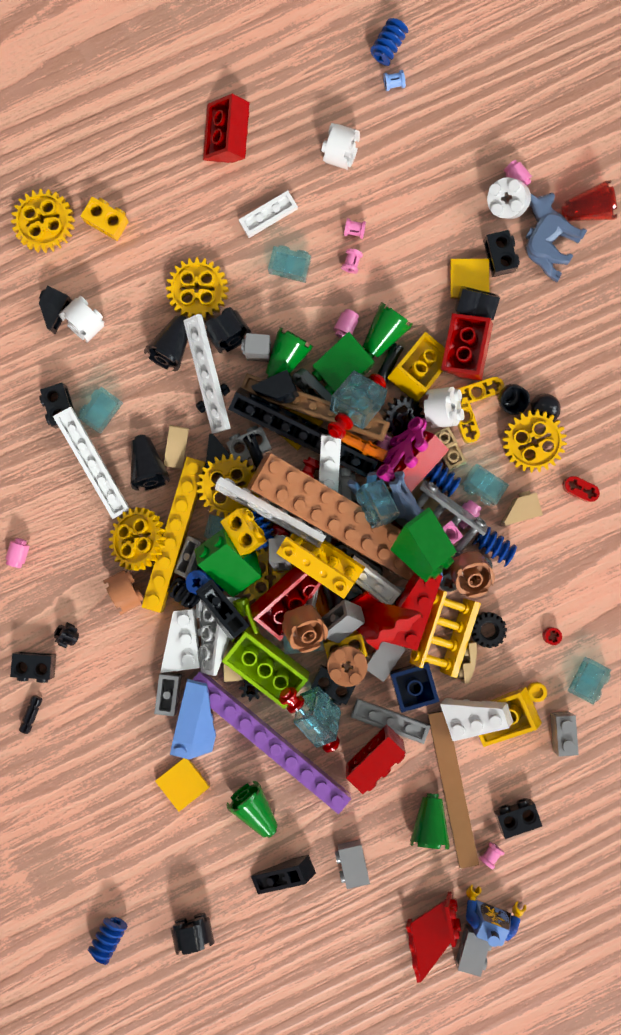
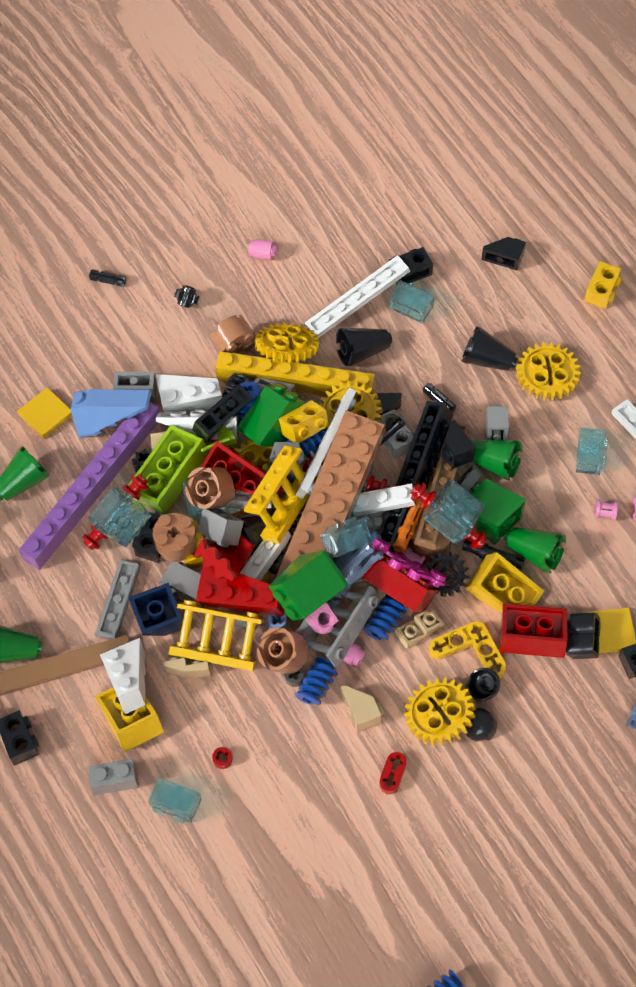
camera: 90 degrees right, 25 degrees down
black brick [10,652,56,683] -> none
yellow gear [11,189,75,253] -> none
white brick [59,296,104,343] -> none
tan slope [164,425,189,469] -> none
white plate [183,314,231,434] -> none
black brick [205,307,251,353] -> none
bright pink brick [333,309,359,338] -> none
red brick [346,724,406,794] -> none
white brick [424,387,464,428] -> none
clear light blue brick [461,464,509,506] -> none
black tyre [471,612,507,648] -> none
yellow tile [527,682,547,702] -> none

